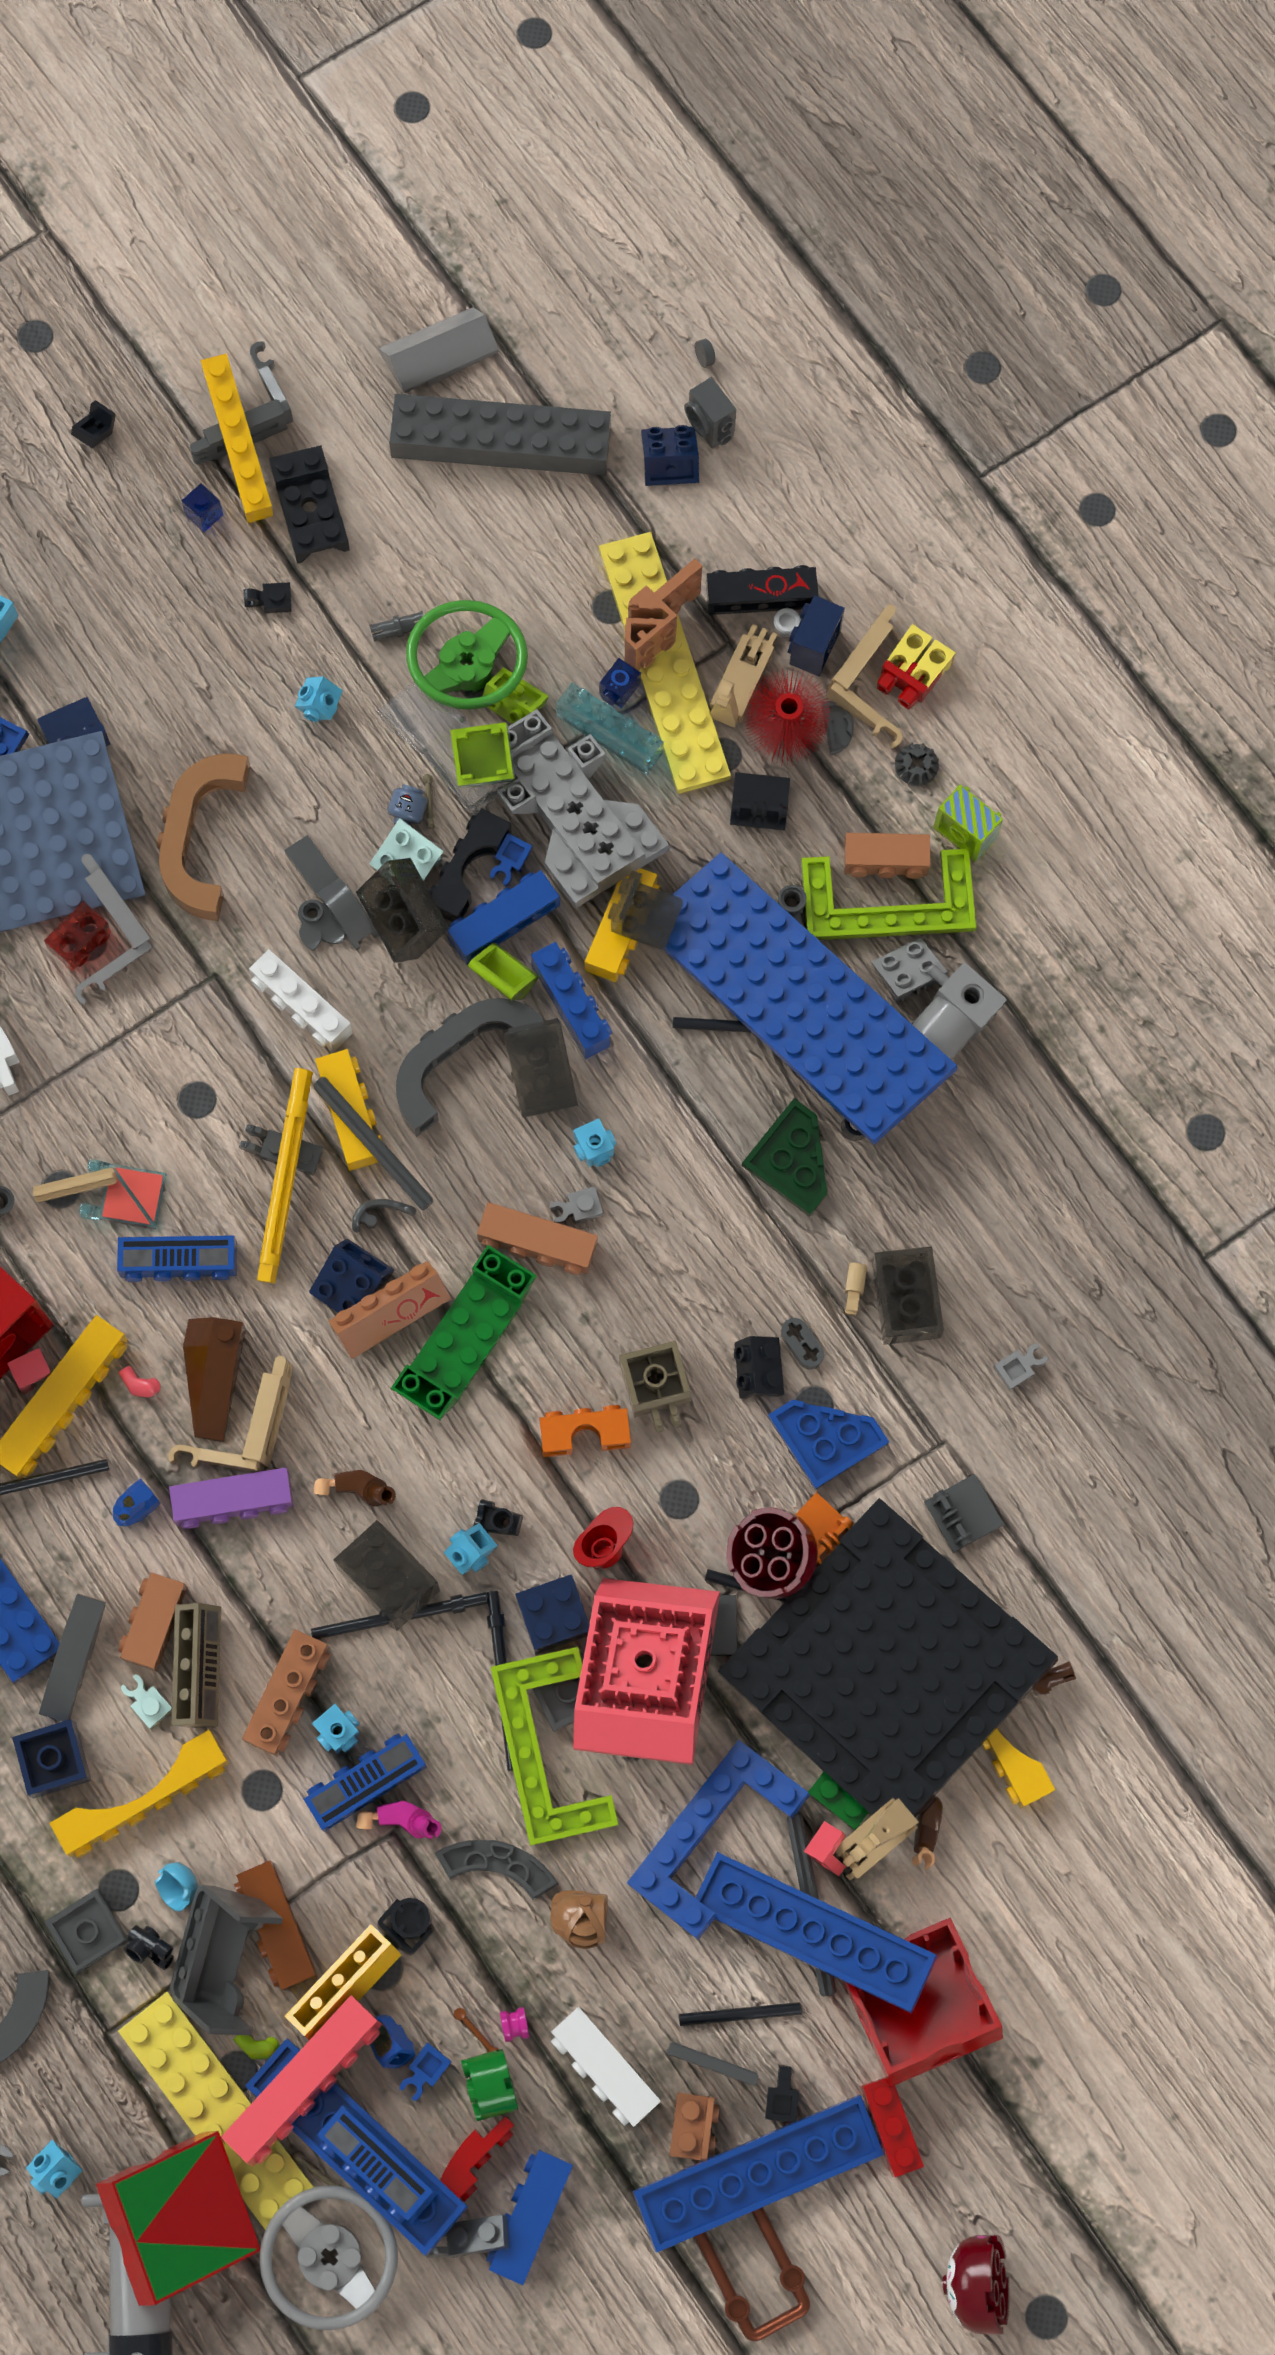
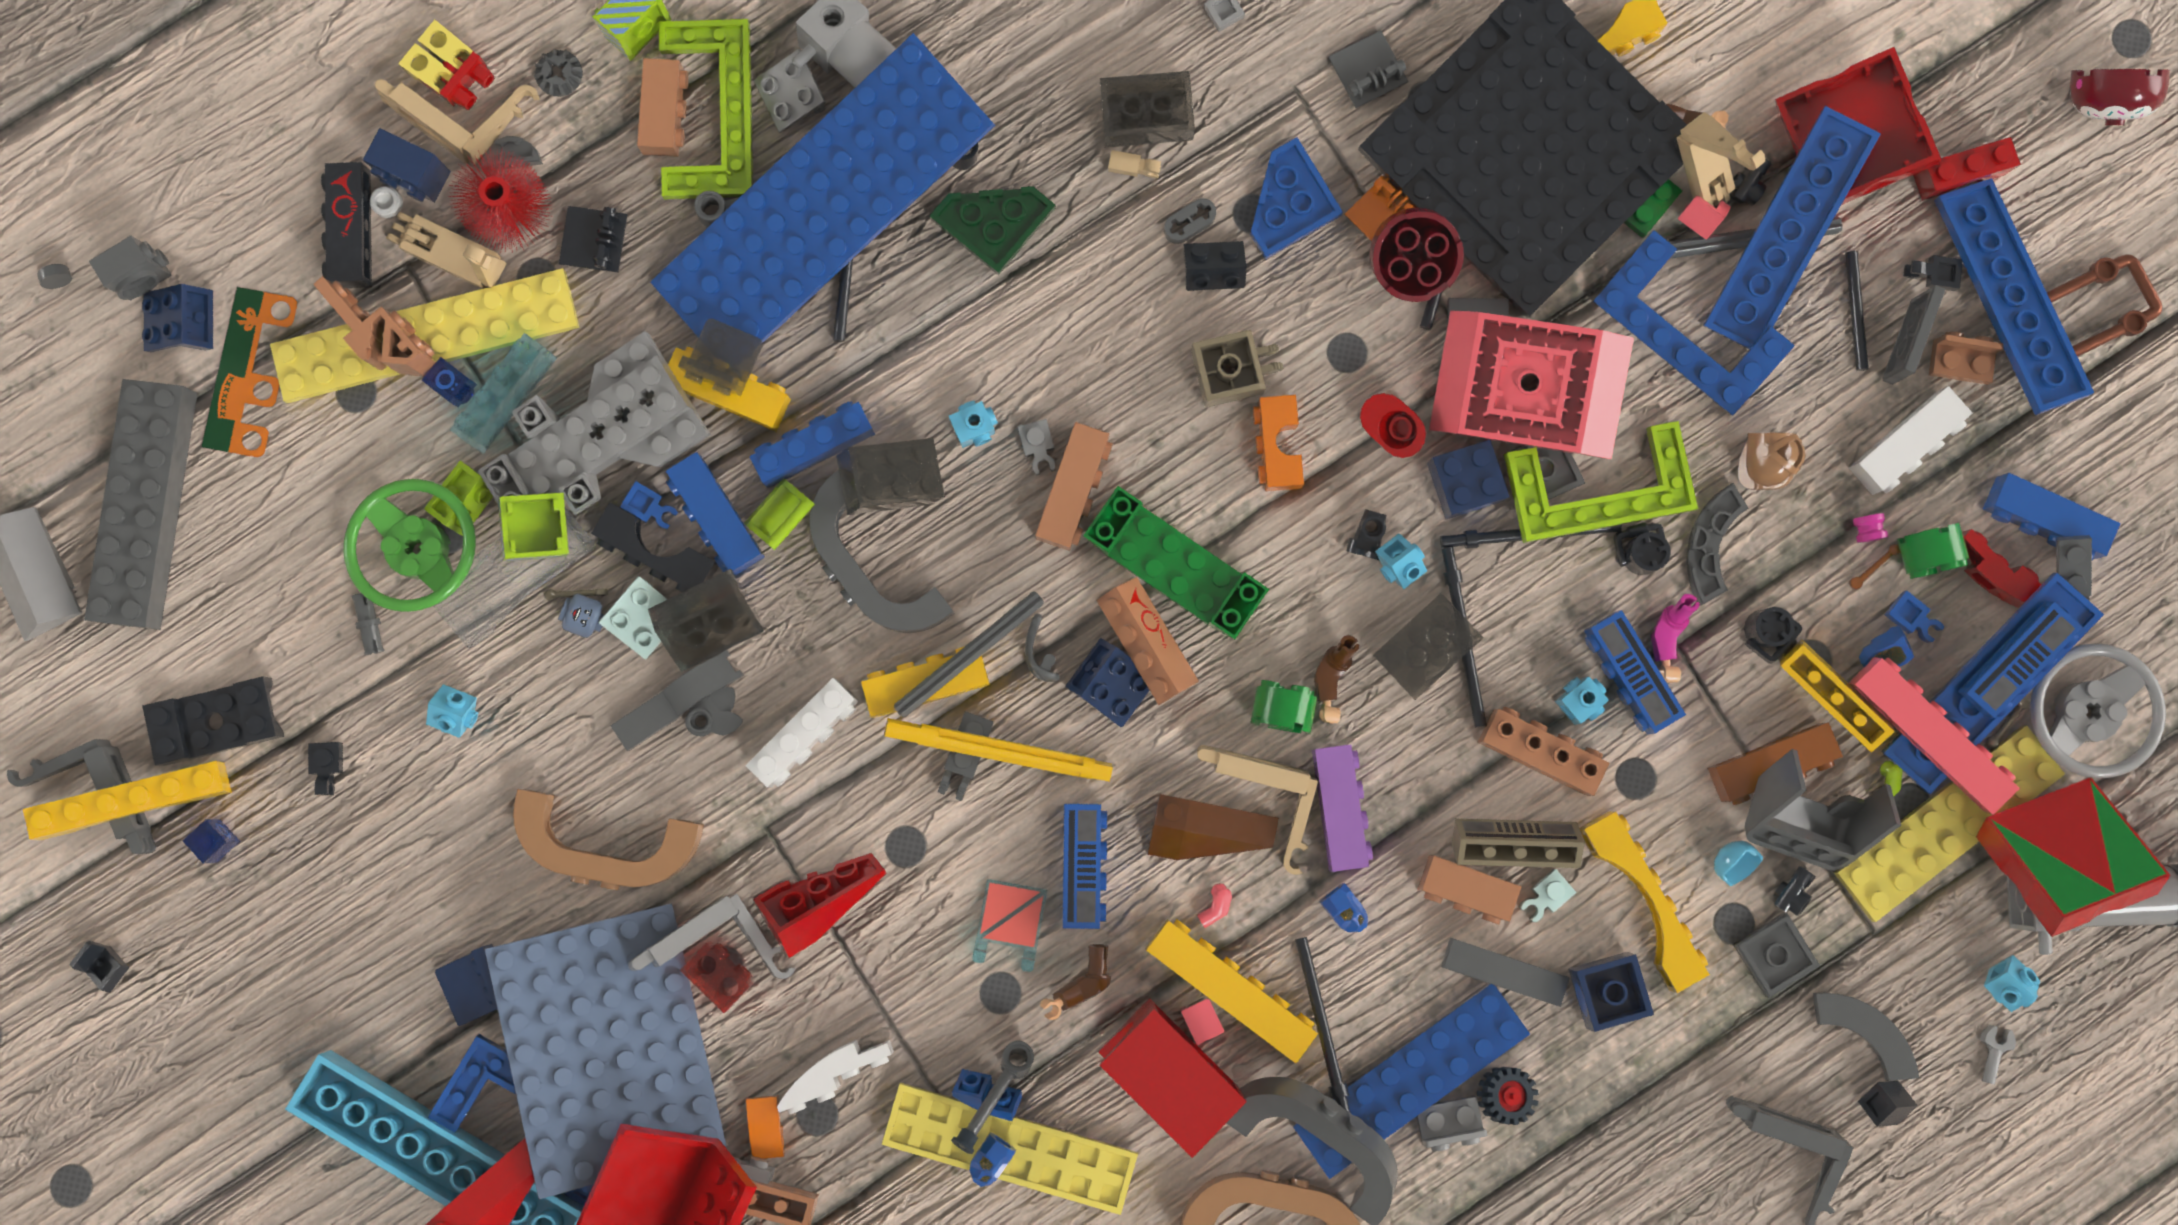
camera: 90 degrees left, 10 degrees up
tan axle [33,1168,117,1203] -> none
none -> piece [201,287,297,457]
none -> red wedge [753,853,887,958]
none -> reddish brown arm [1040,944,1111,1020]
none -> green brick [1250,680,1317,734]
none -> black piece [1613,522,1671,575]
none -> black plate [1729,158,1772,206]

